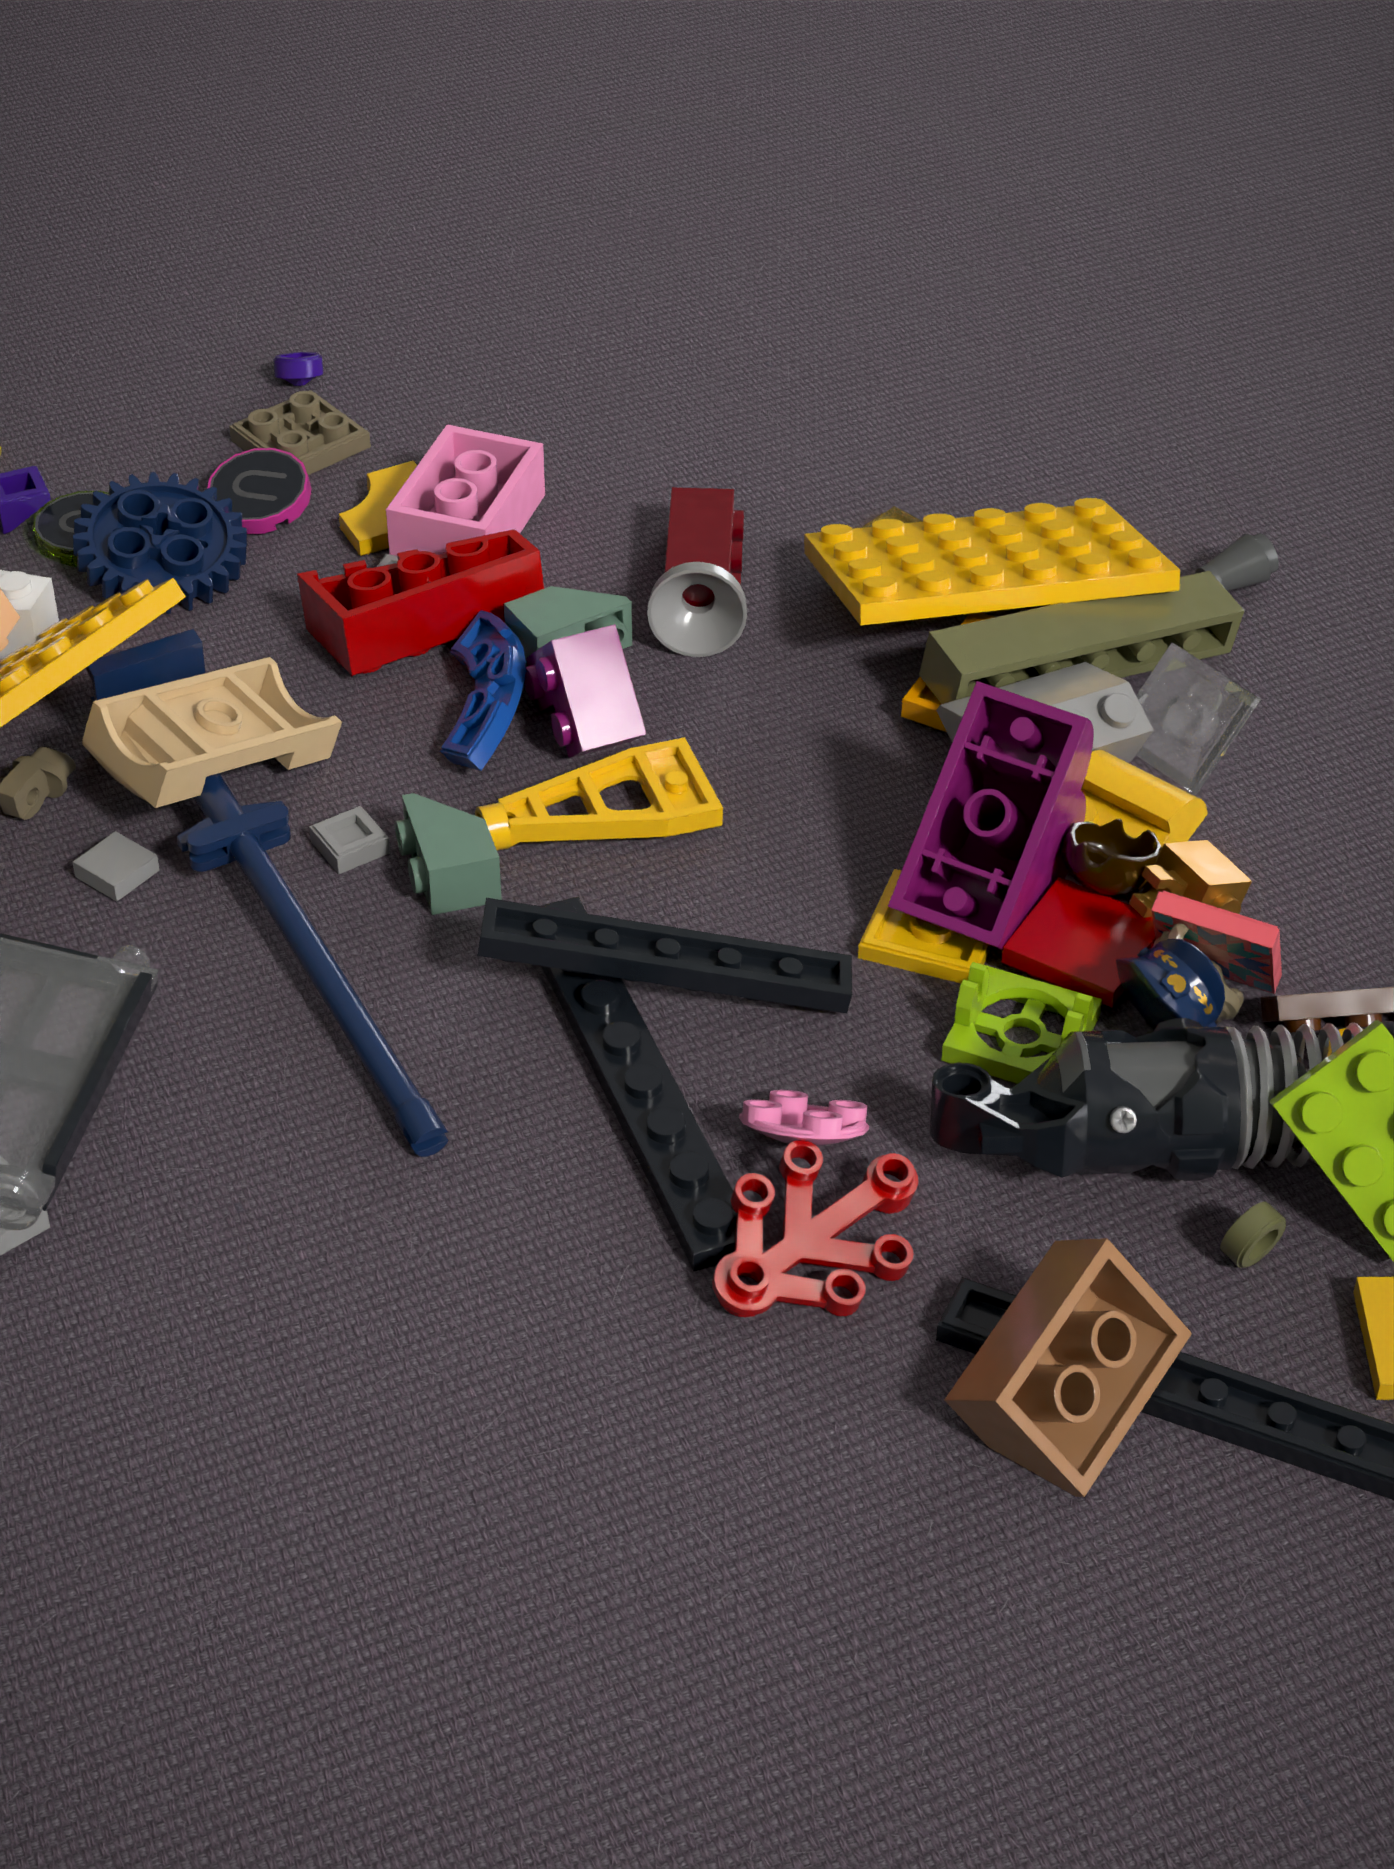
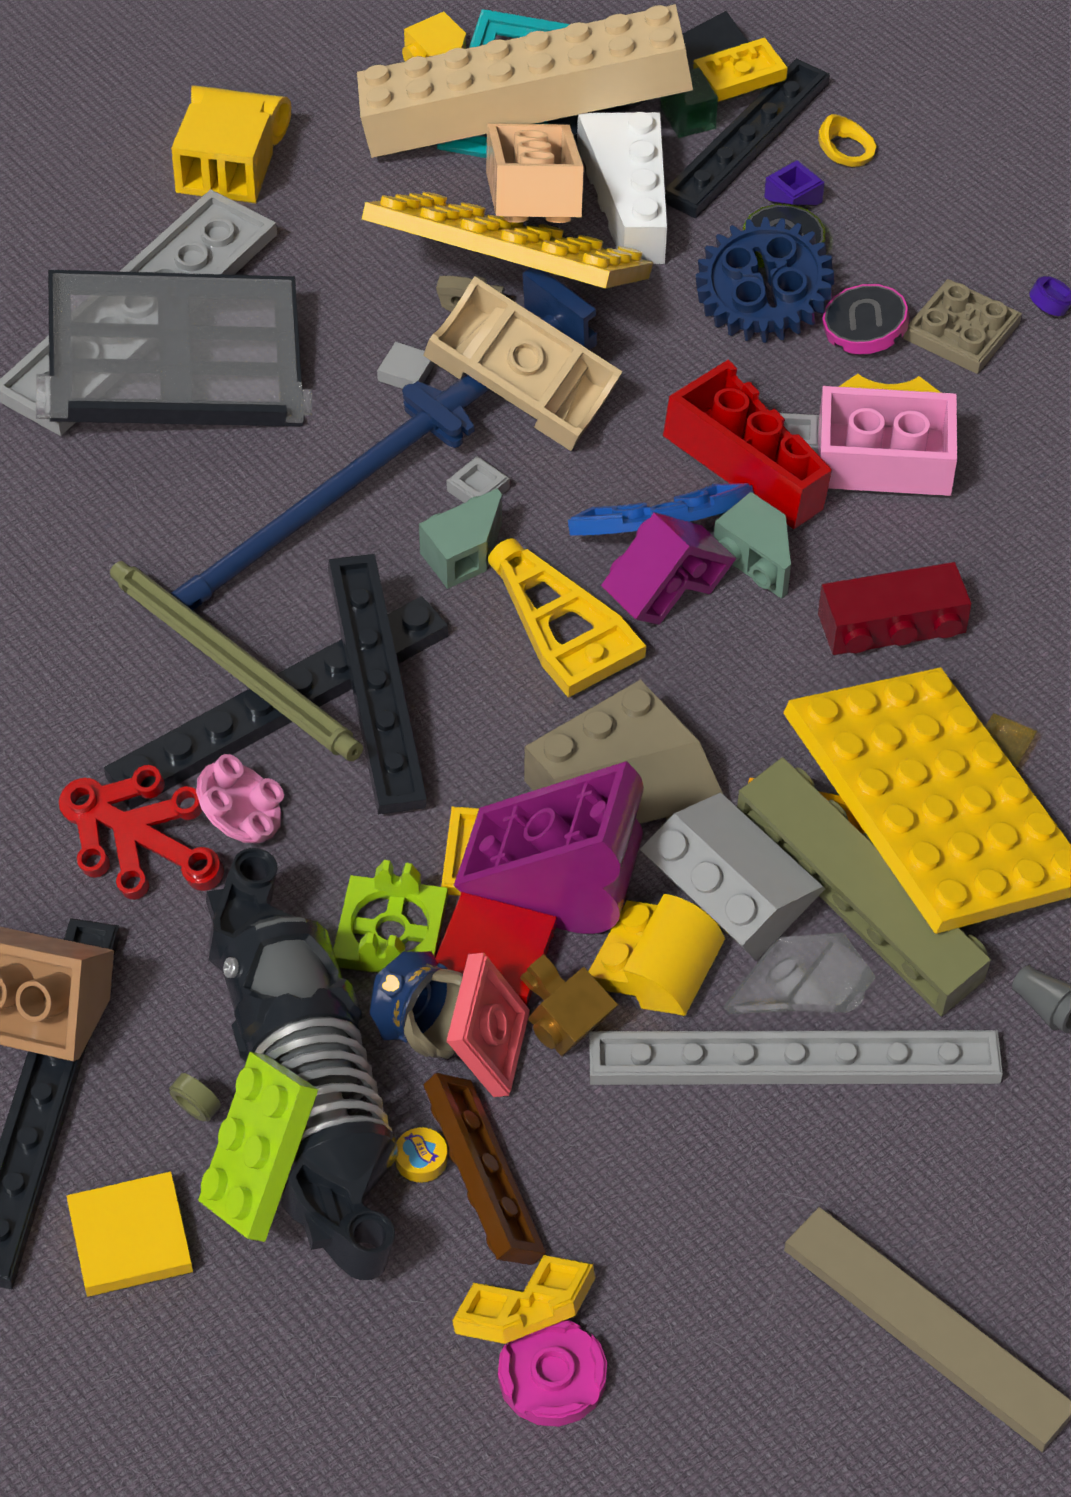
camera: 75 degrees right, 10 degrees up
light grey piece [647,562,747,657] -> none
dark brown hair [1062,819,1162,896] -> none
none -> olive piece [110,561,363,762]
none -> dark tan wedge [524,679,723,824]
none -> light grey tile [589,1030,1003,1085]

